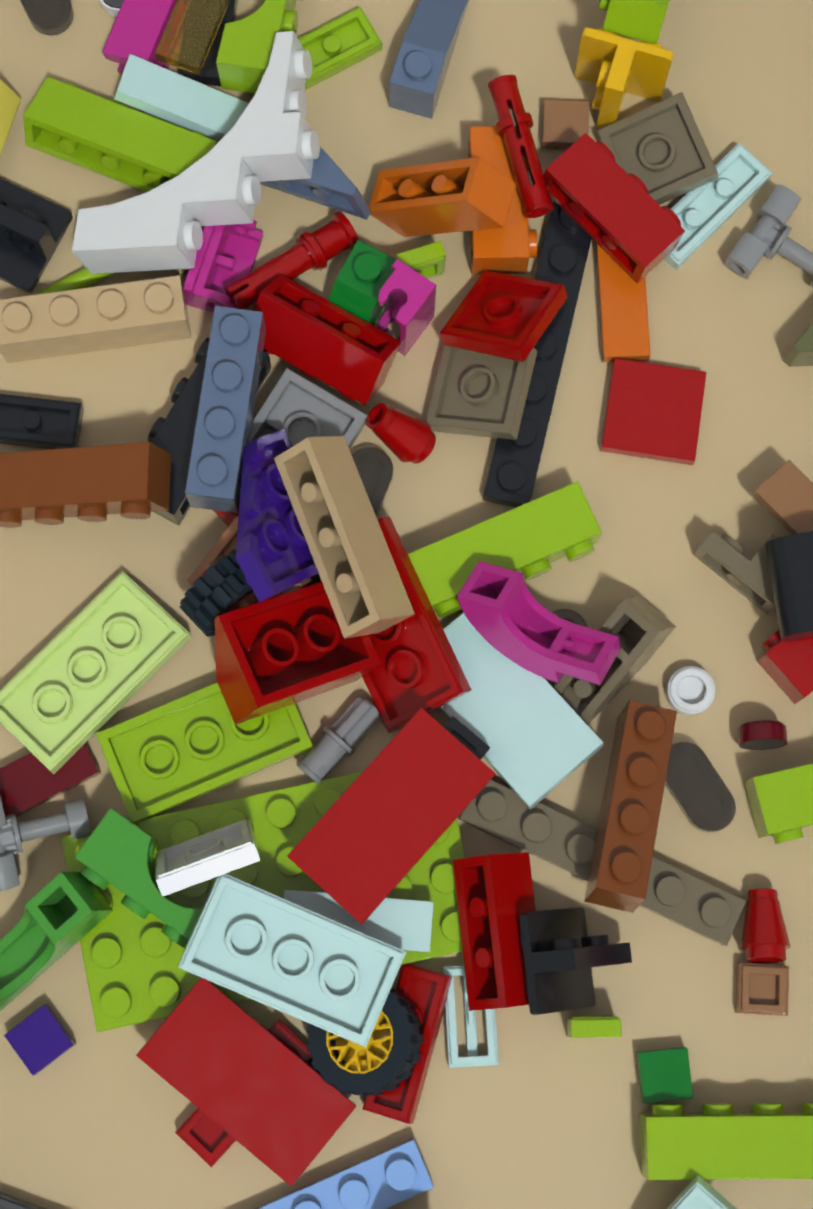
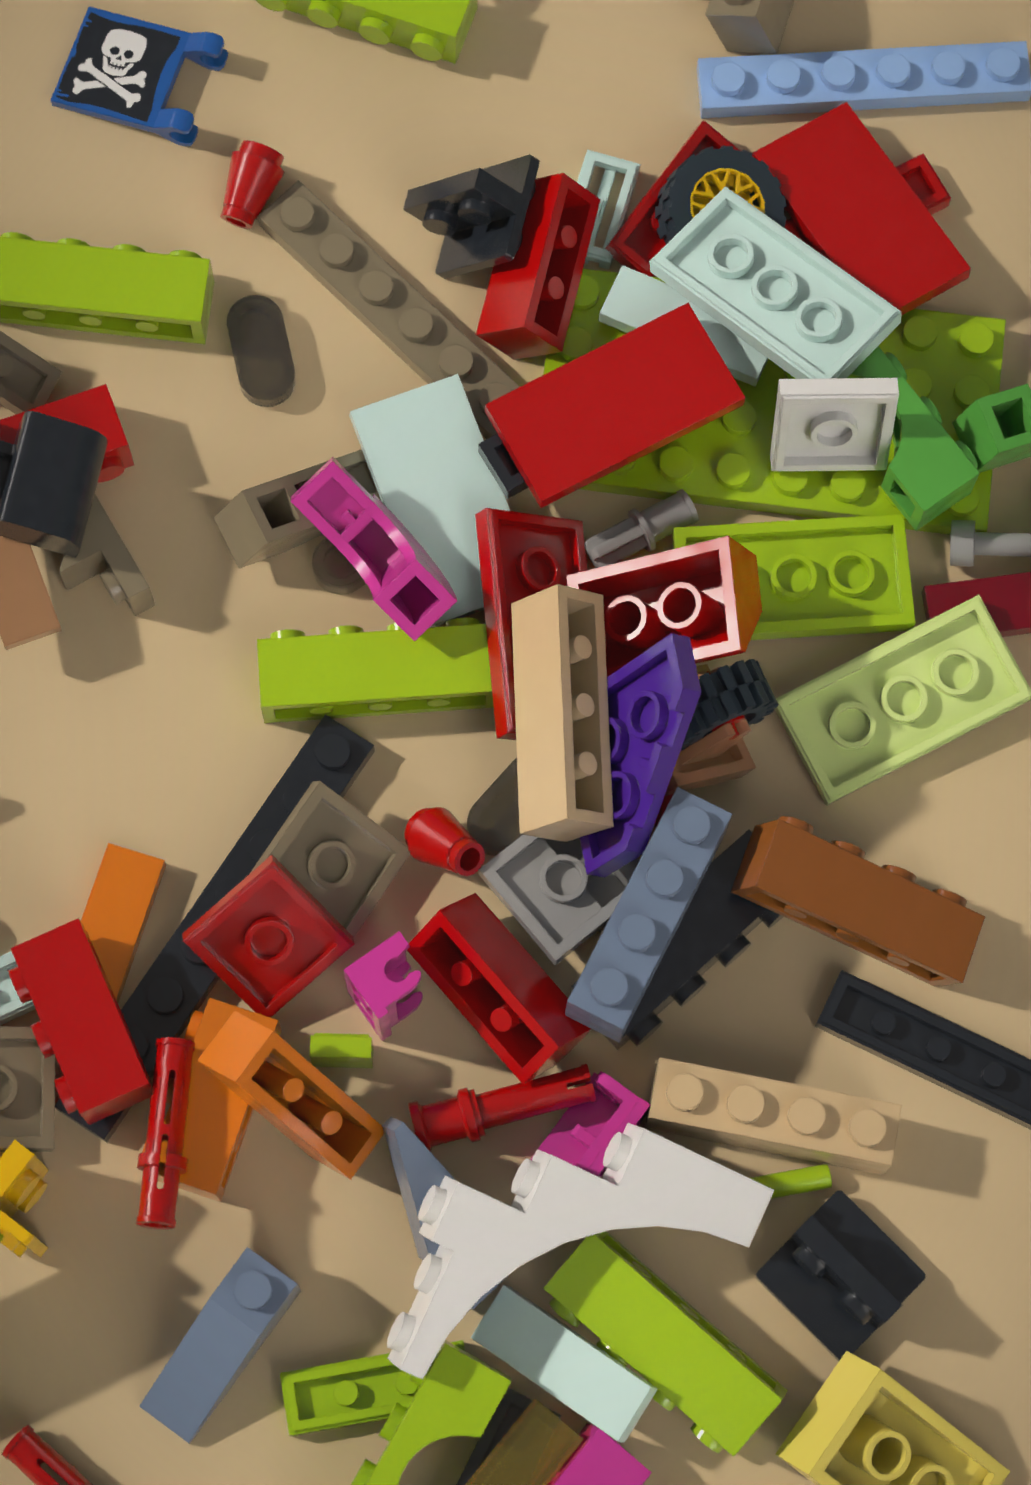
camera: 160 degrees left, 5 degrees down
green slope [328,240,397,326] -> none
medium nougat tile [541,99,589,149] -> none
lime tile [566,1015,622,1038] -> none
dark orange brick [584,700,677,913] -> none
red tile [600,358,707,465] -> none
green tile [636,1047,693,1104] -> none
white tile [665,666,716,716] -> none
medium nougat tile [736,963,789,1016] -> none
dark red tile [737,720,788,750] -> none

